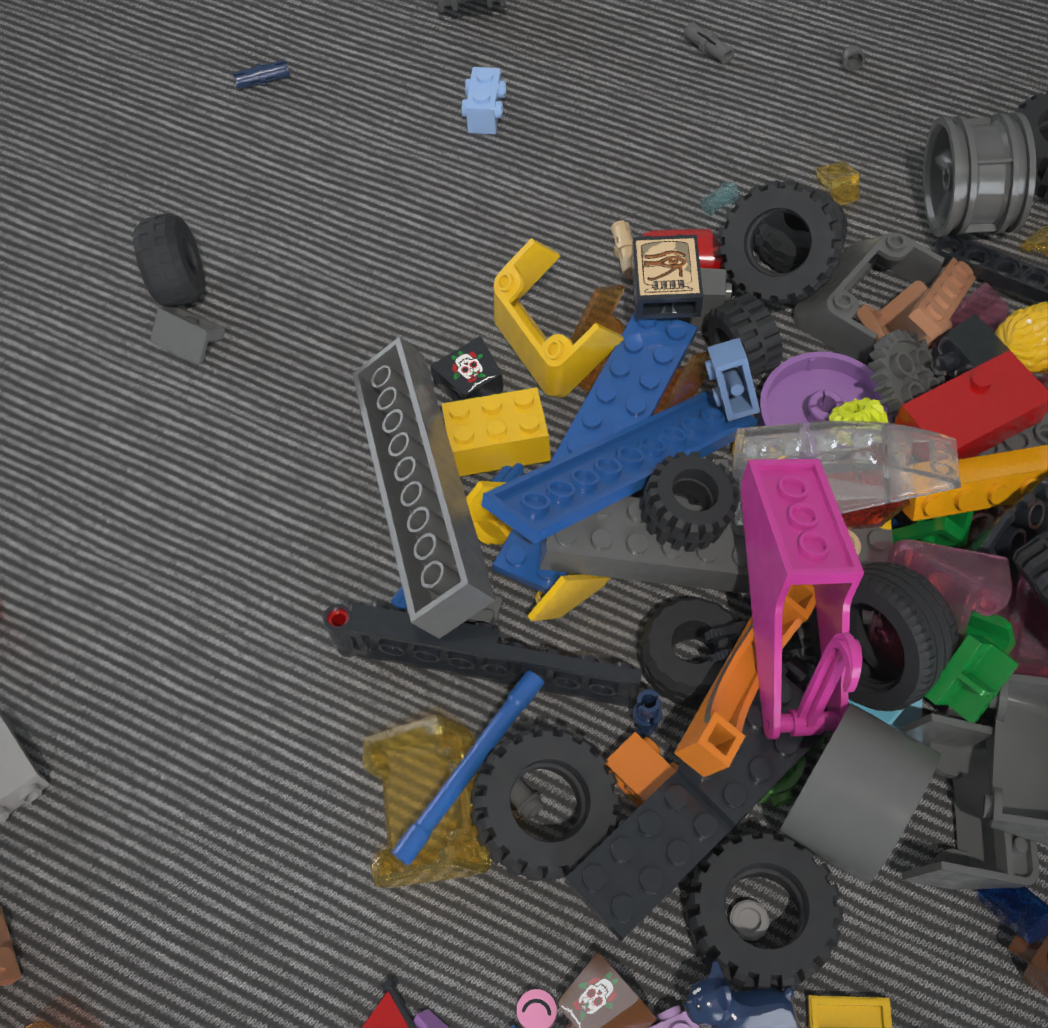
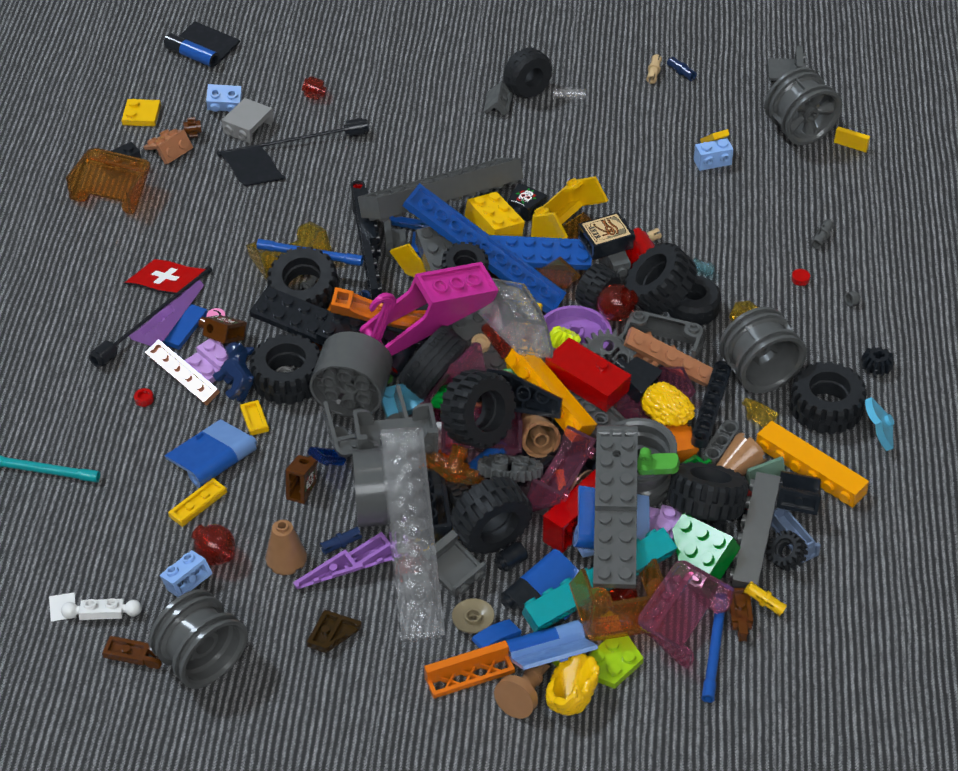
camera: 65 degrees right, 15 degrees down
medium blue brick [704,338,760,421] -> none
green panel [924,634,1019,723] -> none
none -> black flag [216,118,369,186]
none -> clear pin [553,87,586,100]
none -> clear red brick [597,284,638,322]
none -> tan pin [646,54,662,84]
none -> yellow tile [700,129,729,143]
none -> red tile [791,269,810,286]
none -> black gear [861,345,894,377]

